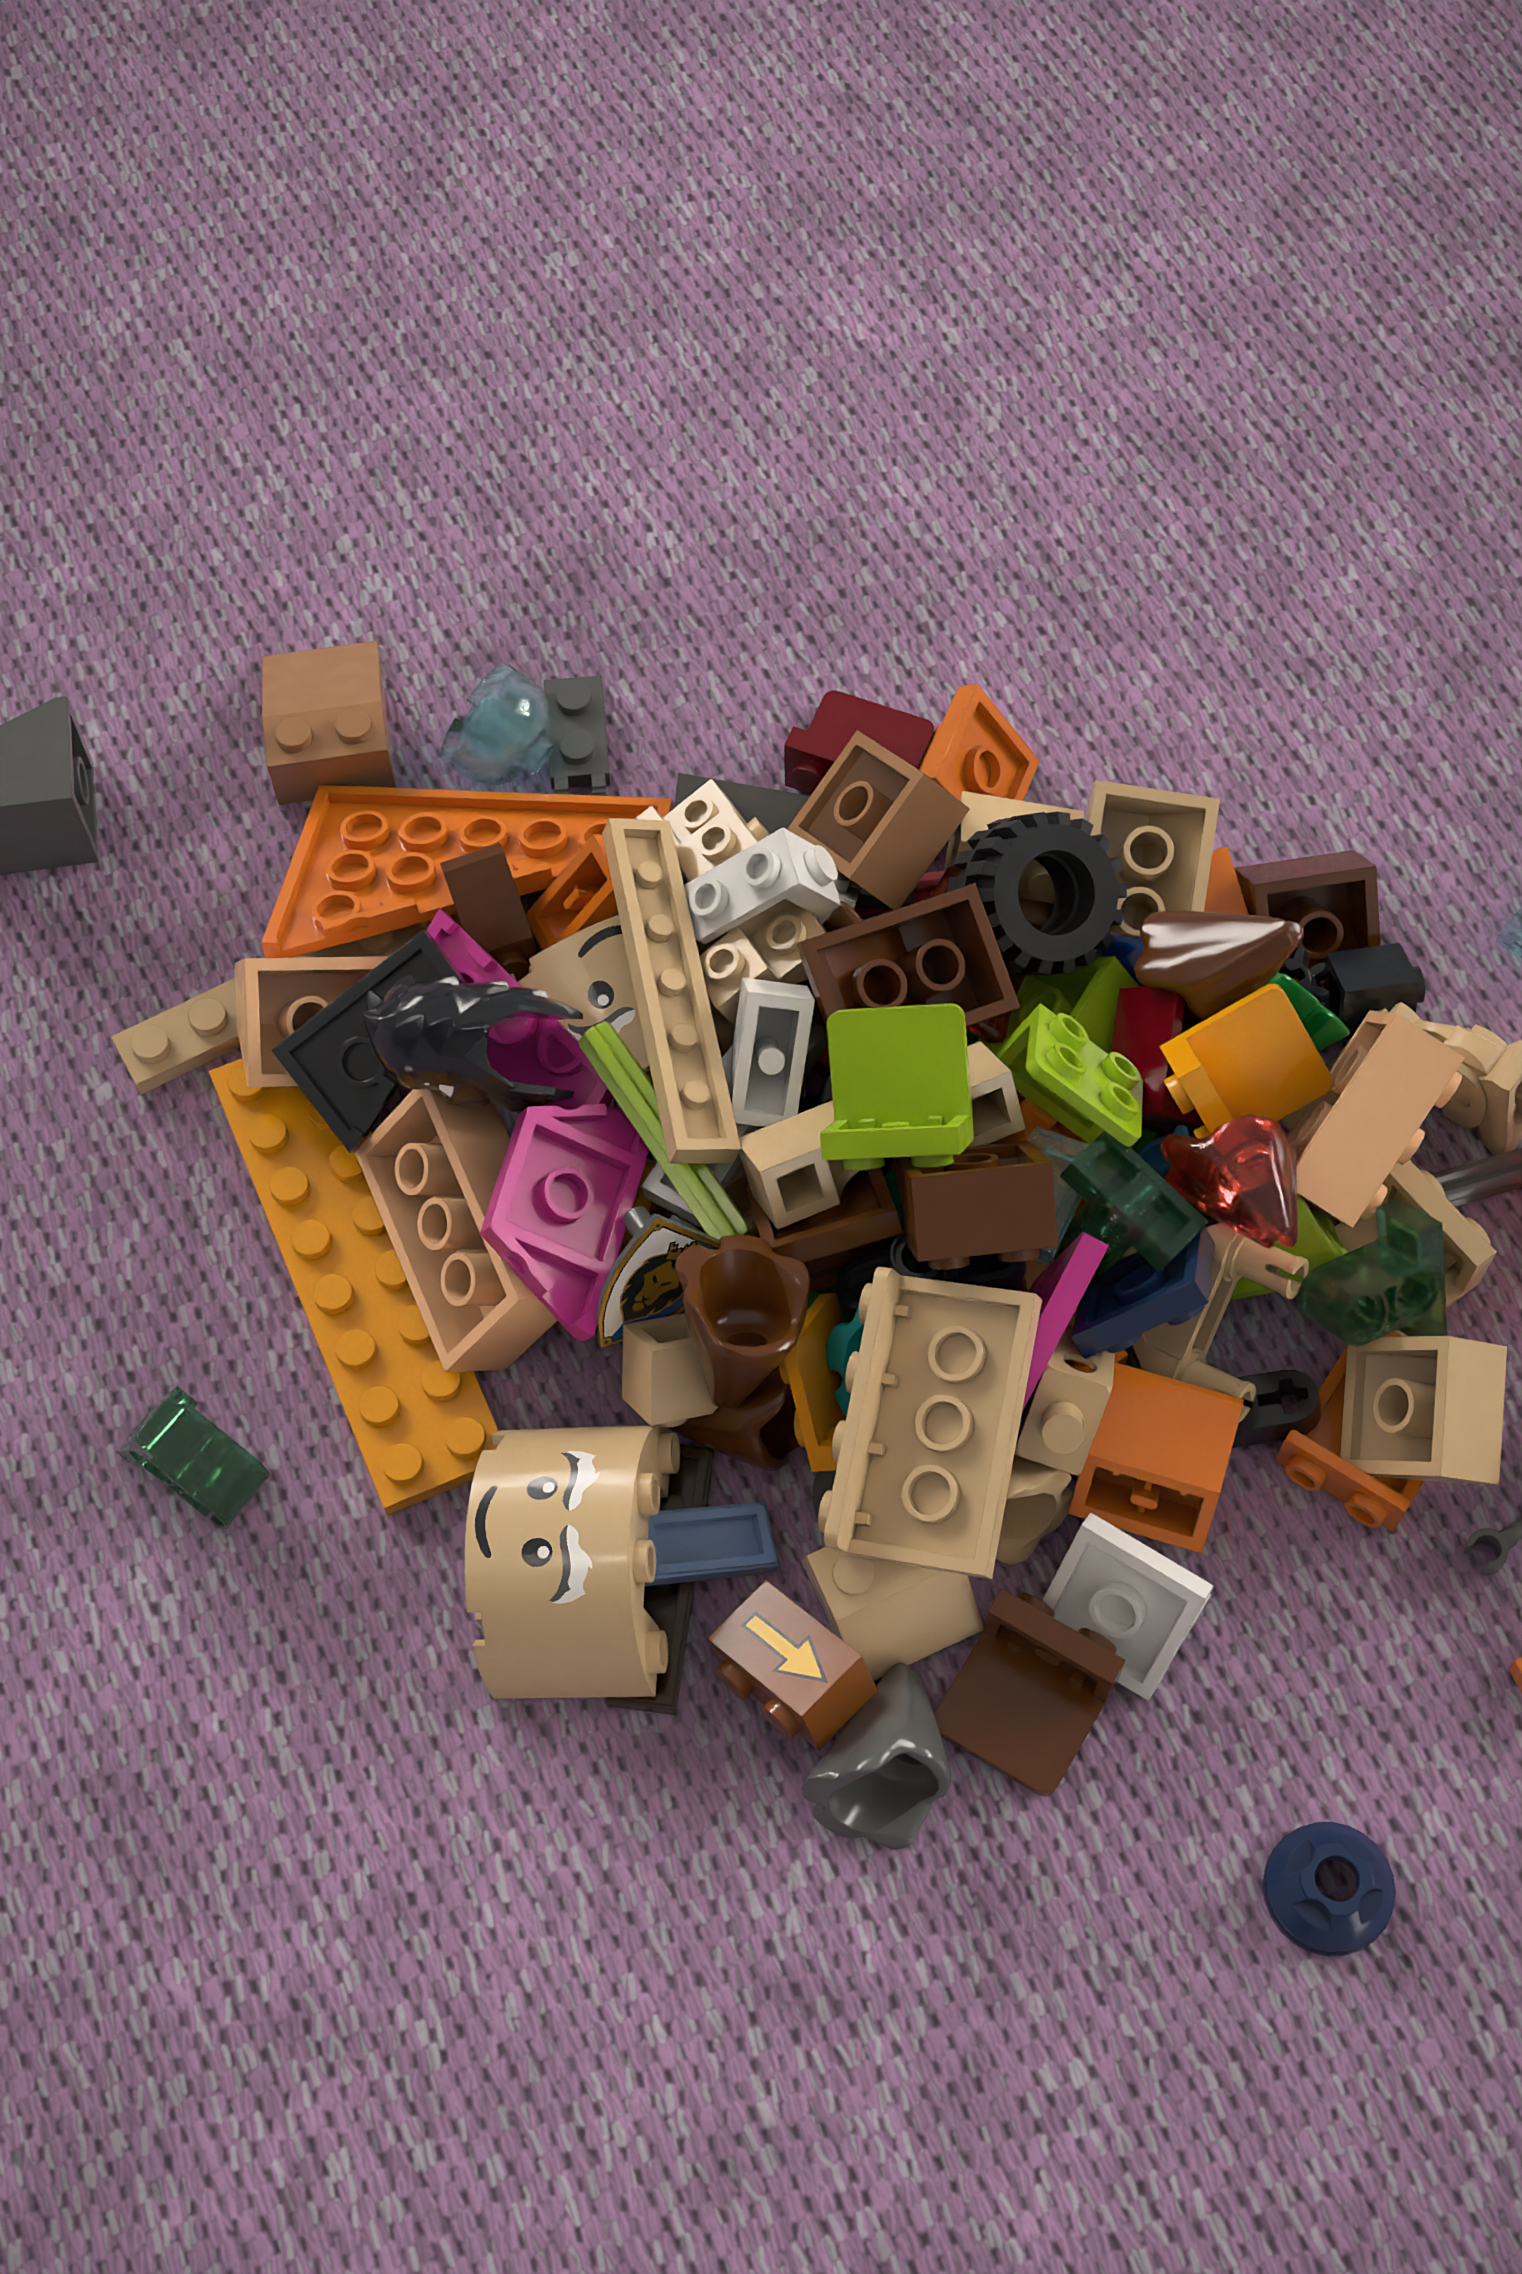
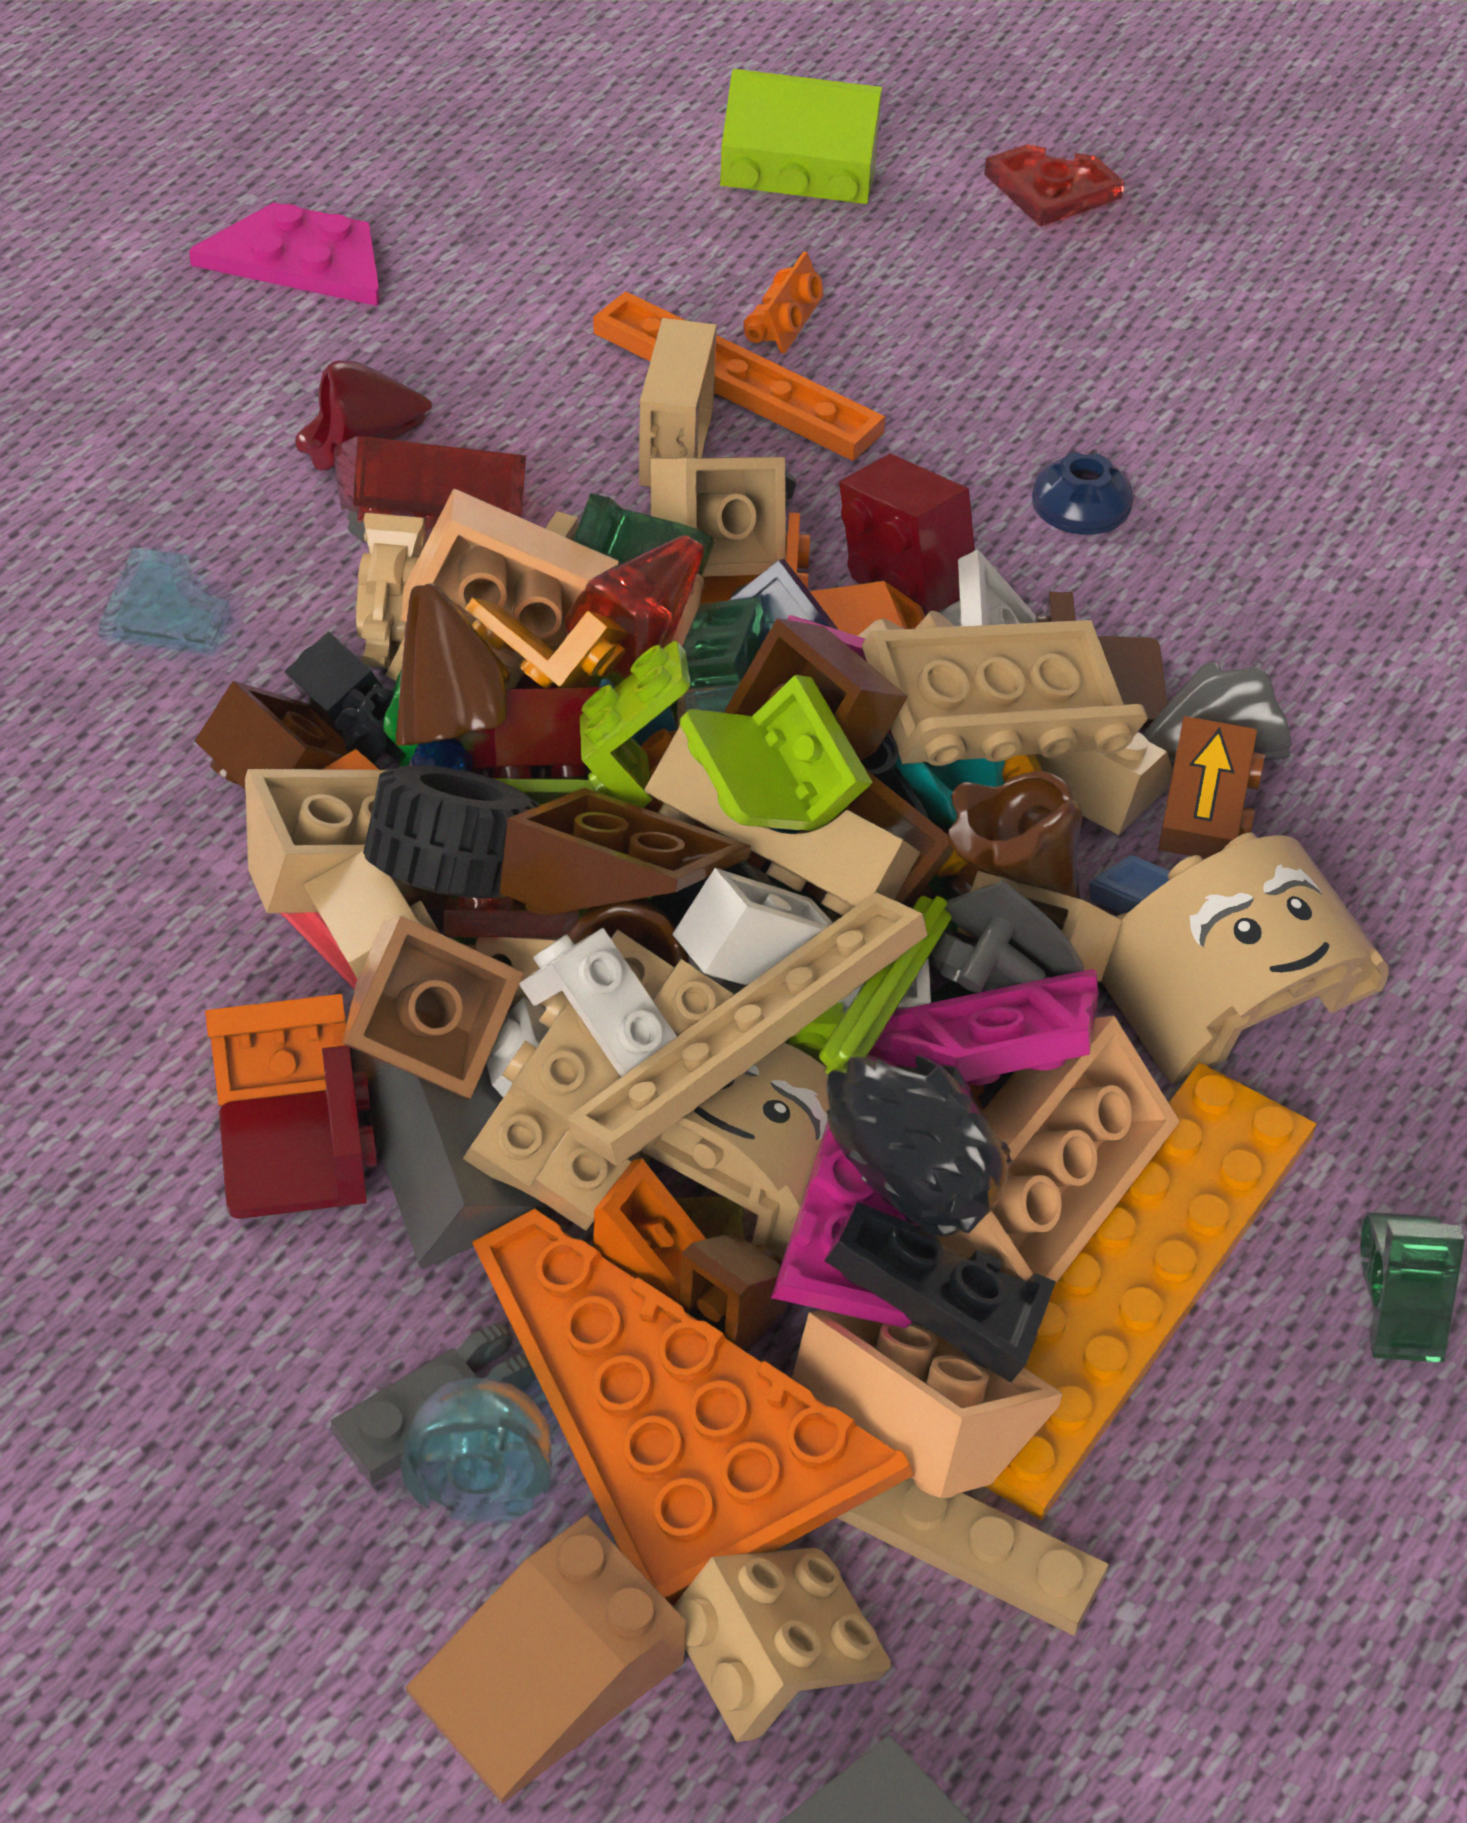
camera: 125 degrees left, 15 degrees down
none -> tan bracket [673,1548,891,1742]
none -> dark red brick [839,453,975,617]

